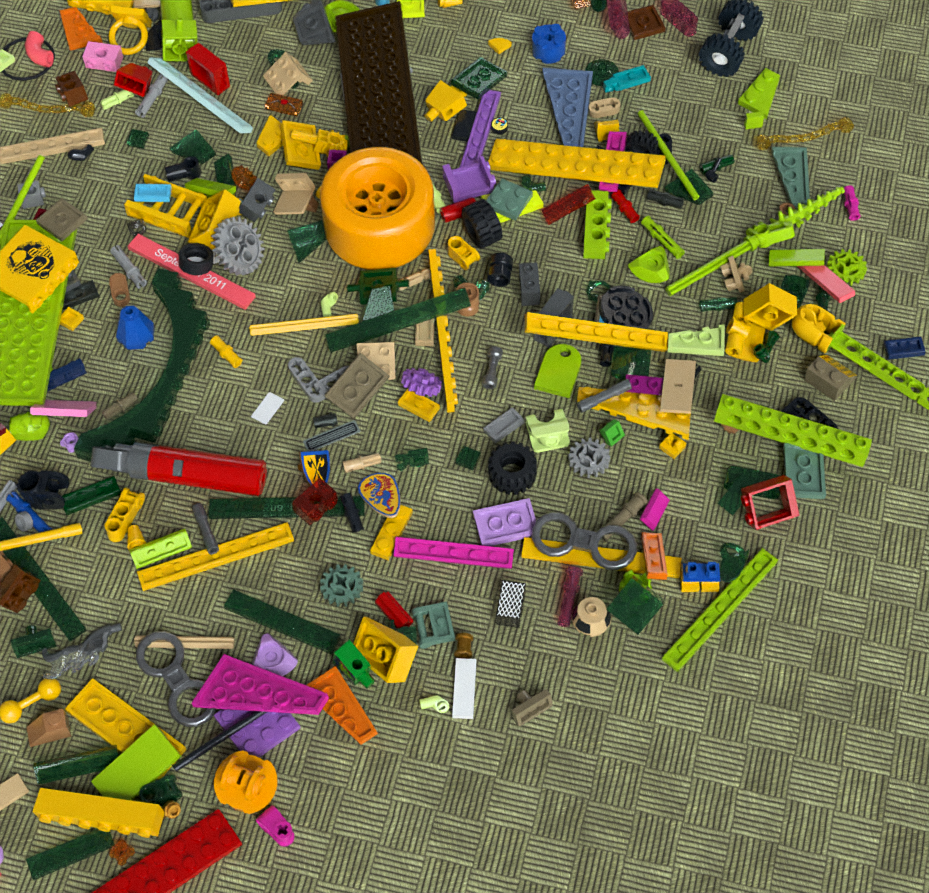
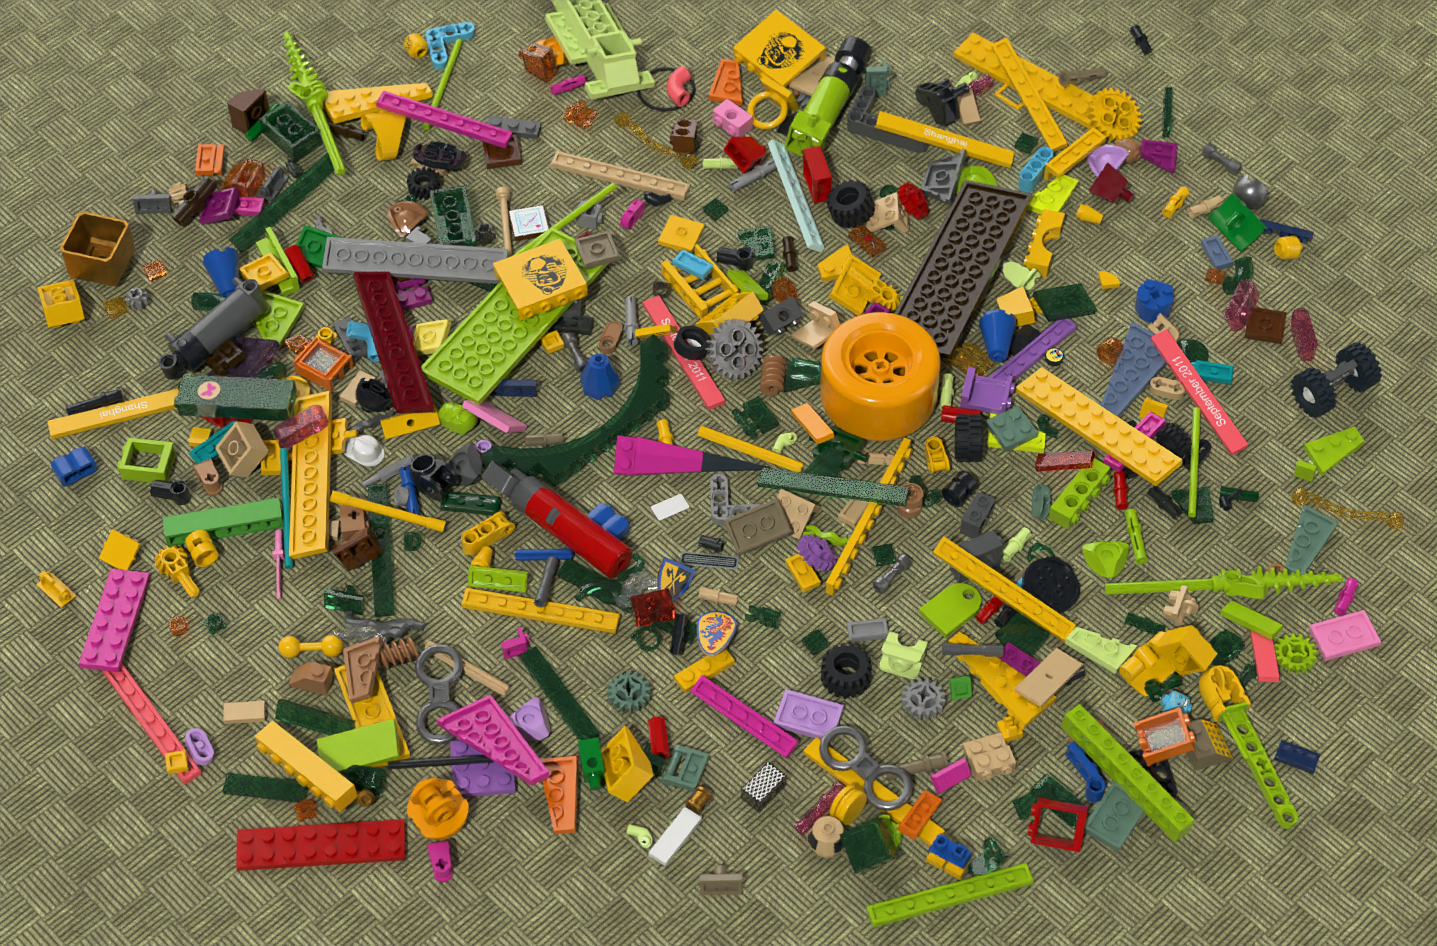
camera: 30 degrees right, 5 degrees down
none -> medium nougat wing [343,636,383,703]
none -> medium nougat piece [378,636,418,671]
none -> clear green tile [403,532,422,551]
none -> dark grey hat [446,443,482,486]
none -> dark pink bracket [501,627,530,659]
none -> blue axle [515,549,573,561]
none -> flat silver piece [561,333,588,373]
none -> piece [574,553,657,607]
none -> blue brick [587,503,630,540]
none -> dark pink plate [613,436,768,476]
none -> dark pink piece [620,199,646,230]
none -> clear green piece [630,623,661,652]
none -> yellow tile [635,324,676,339]
none -> yellow plate [658,215,704,254]
none -> clear green plate [732,396,779,440]
none -> medium nougat piece [760,355,786,396]
none -> dark brown pin [782,236,798,272]
none -> light orange tile [791,403,834,445]
none -> lime hair [802,525,850,546]
none -> black tyre [826,180,875,228]
none -> yellow head [830,785,867,826]
none -> clear green plate [872,543,896,567]
none -> red gear [897,182,929,220]
none -> clear yellow plate [947,341,996,376]
none -> tan plate [962,733,1016,781]
none -> red axle [975,596,1004,625]
none -> blue cone [979,310,1016,362]
none -> yellowish green pin [1002,527,1032,562]
none -> yellowish green piece [1003,262,1041,293]
none -> yellow arch [1023,209,1065,278]
none -> sand green piece [1031,484,1050,520]
none -> blue plate [1066,742,1105,803]
none -> clear orange head [1096,337,1124,364]
none -> orange window [1133,707,1197,767]
none -> tan plate [1148,313,1180,343]
none -> coral tile [1150,329,1248,456]
none -> medium azure head [1160,690,1192,715]
none -> bright pink tile [1309,610,1381,661]

